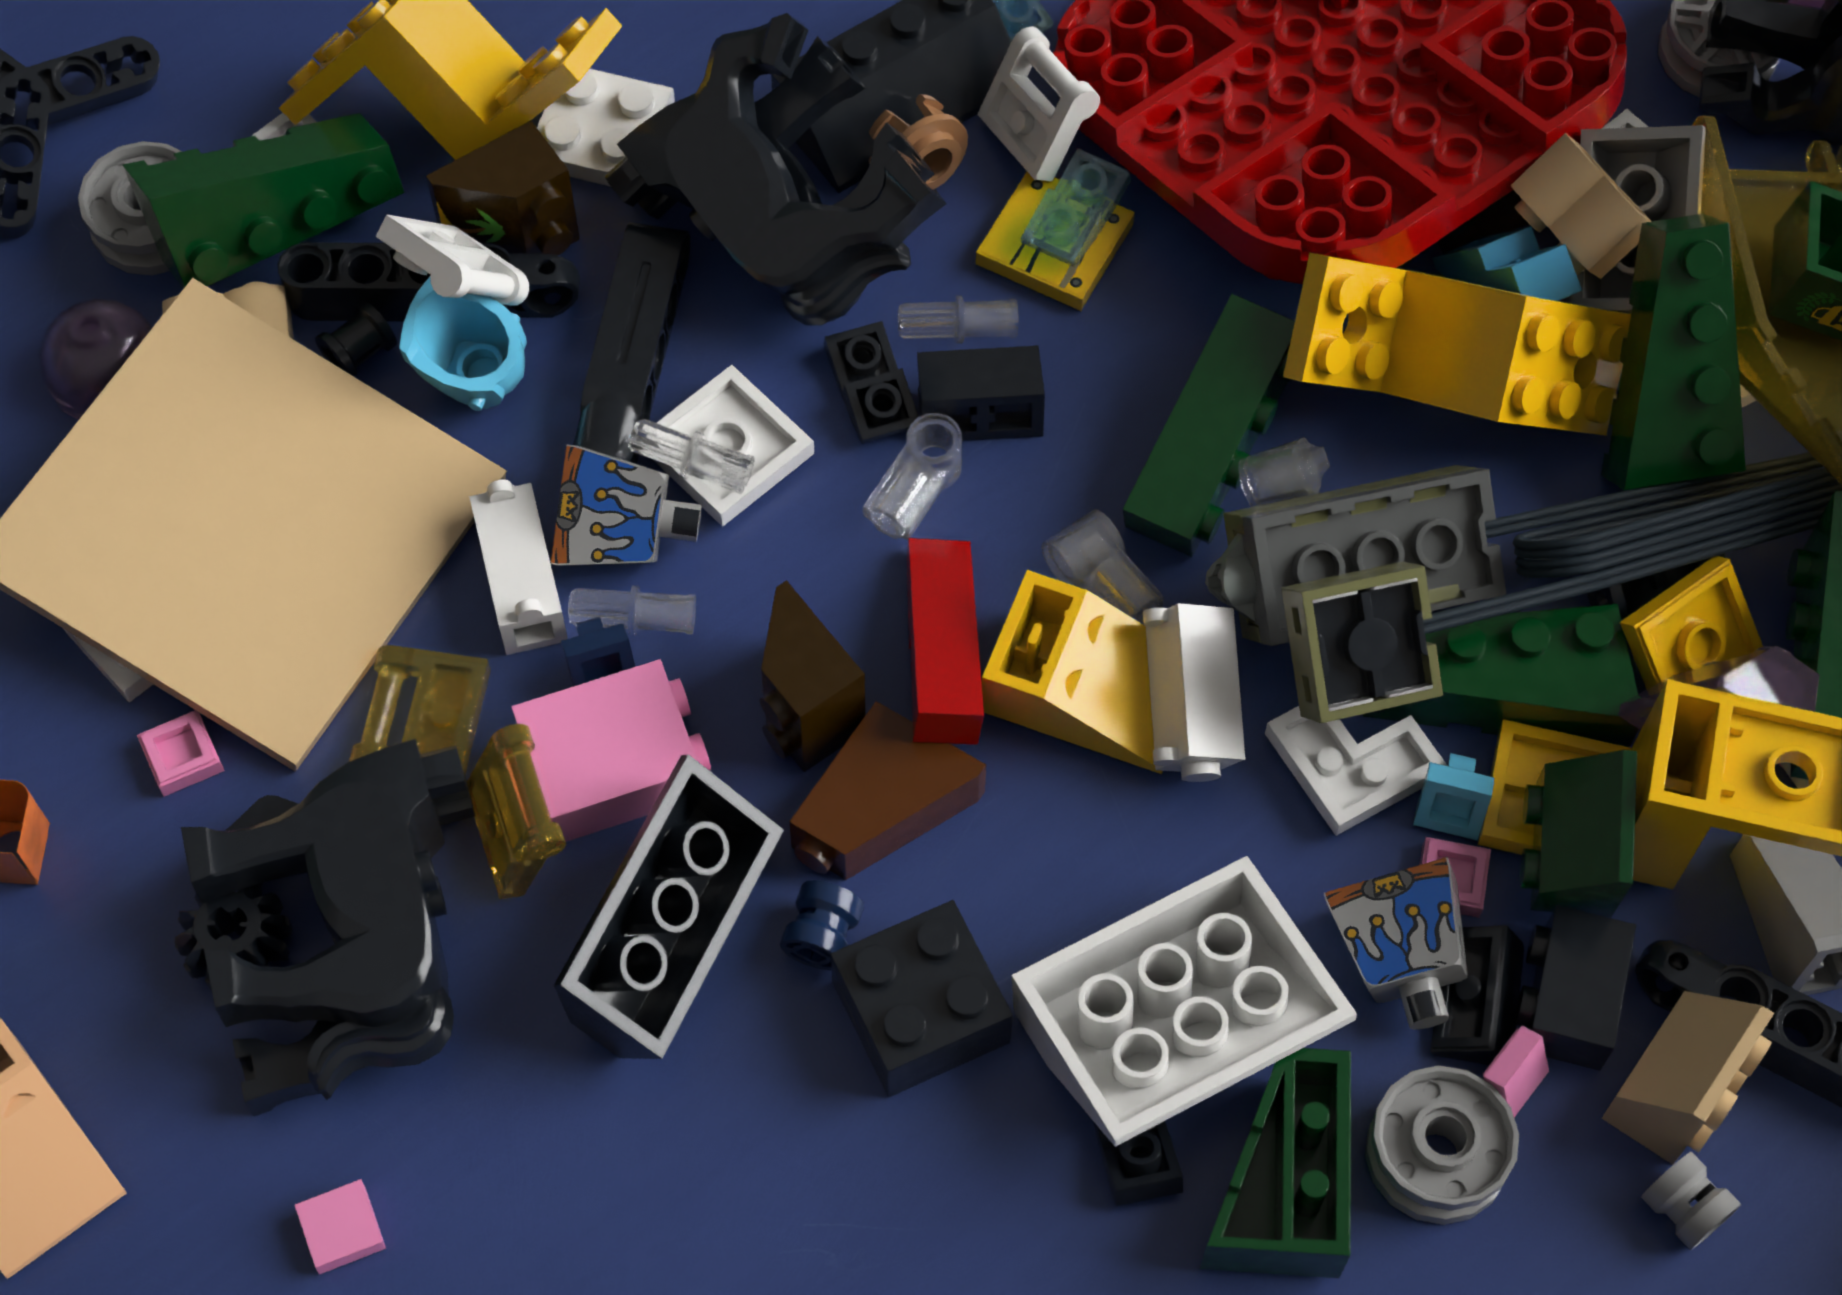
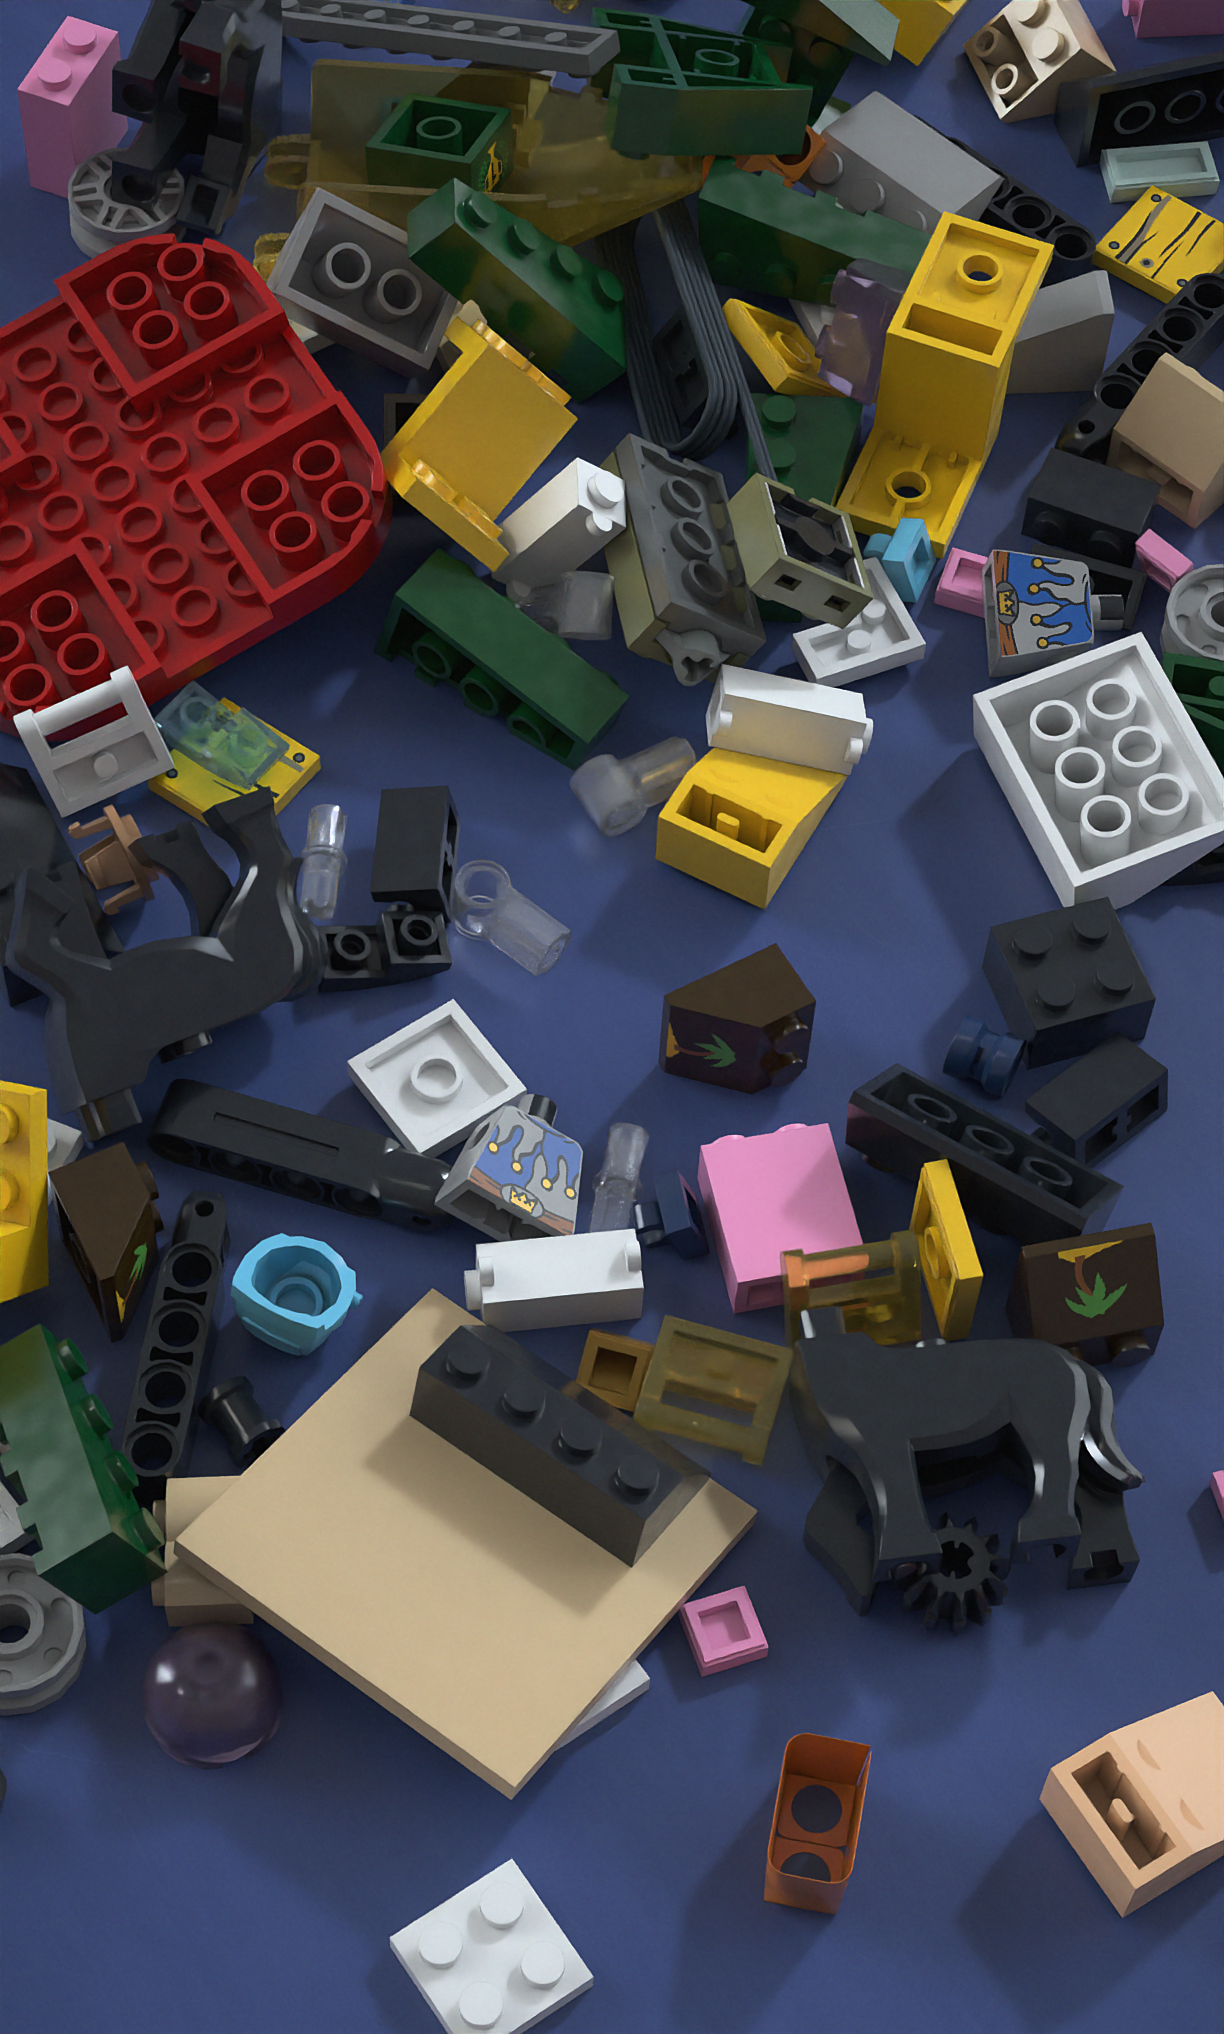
camera: 85 degrees left, 5 degrees down
white plate [376,215,529,306] -> none
clear axle [628,419,755,494] -> none
reddish brown slope [789,701,987,880] -> none
red slope [907,538,984,745] -> none
dark azure slope [1432,226,1582,301] -> none
tan brick [1510,133,1651,279] -> none
dark green slope [1520,750,1637,917] -> none
none -> black slope [409,1325,711,1568]
none -> white brick [492,457,626,604]
none -> pearl gold slope [576,1328,658,1413]
none -> yellow tile [909,1159,983,1341]
none -> dark brown slope [1005,1223,1164,1367]
none -> black hinge [1025,1031,1168,1169]

